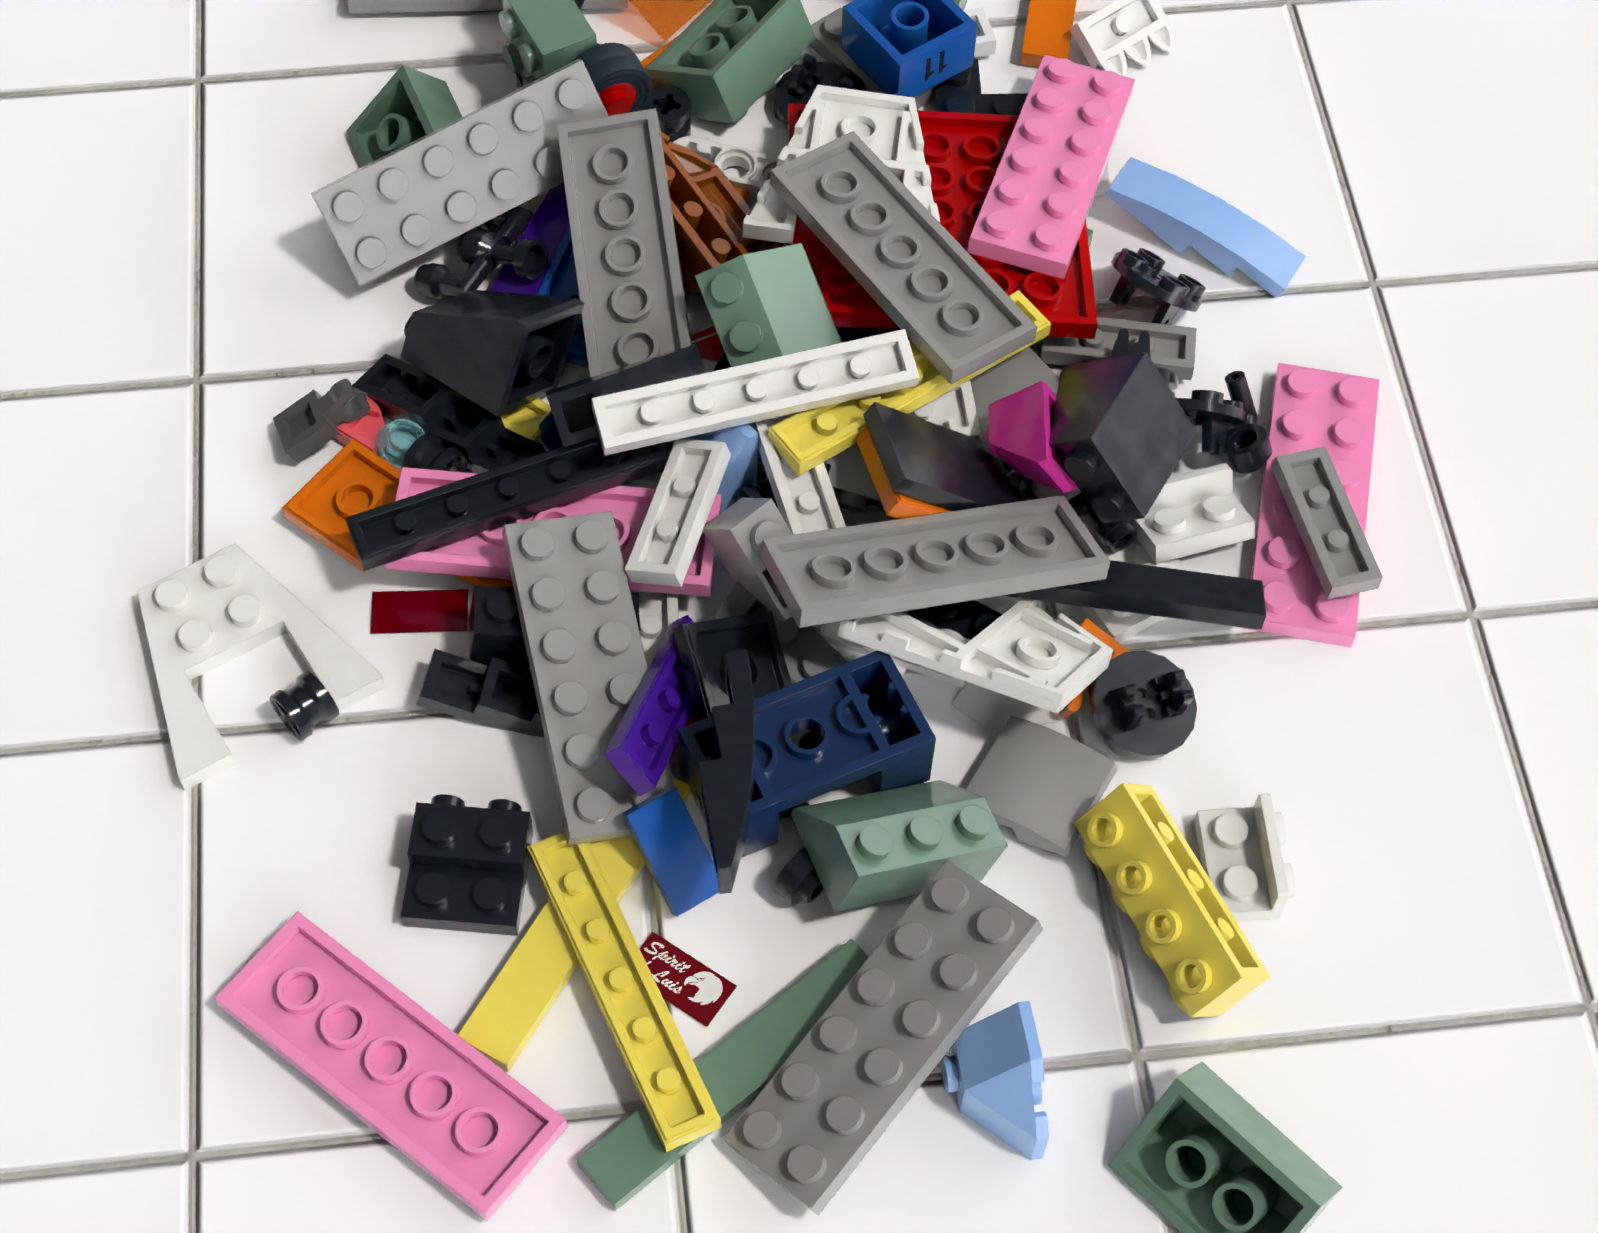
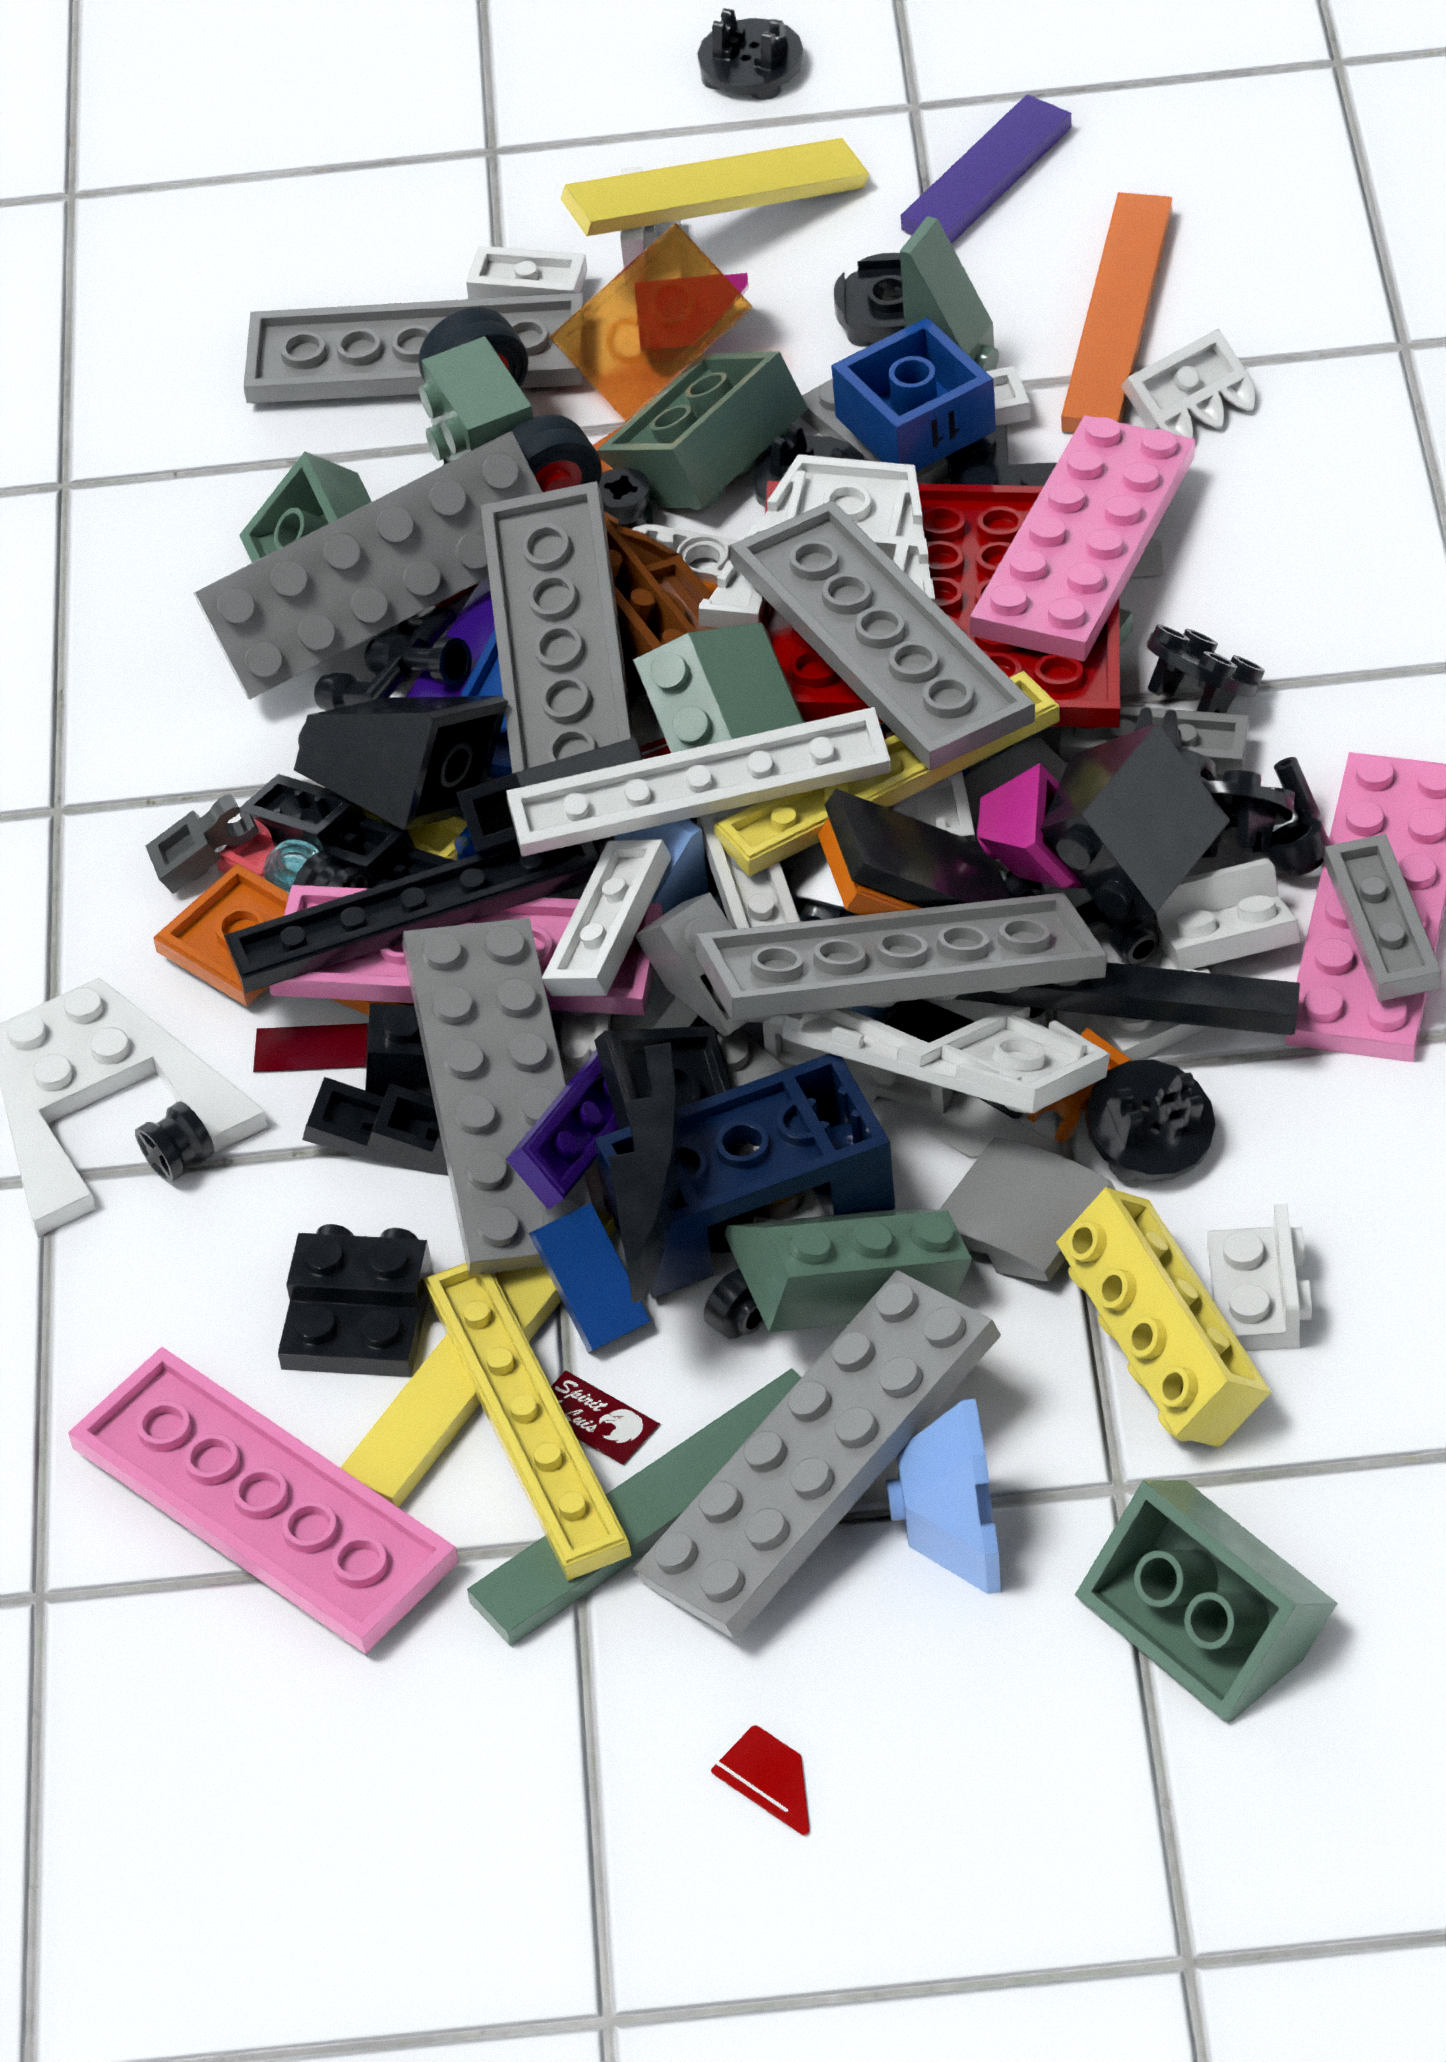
camera: 10 degrees right, 10 degrees down
light blue slope [1105,157,1306,298] -> none

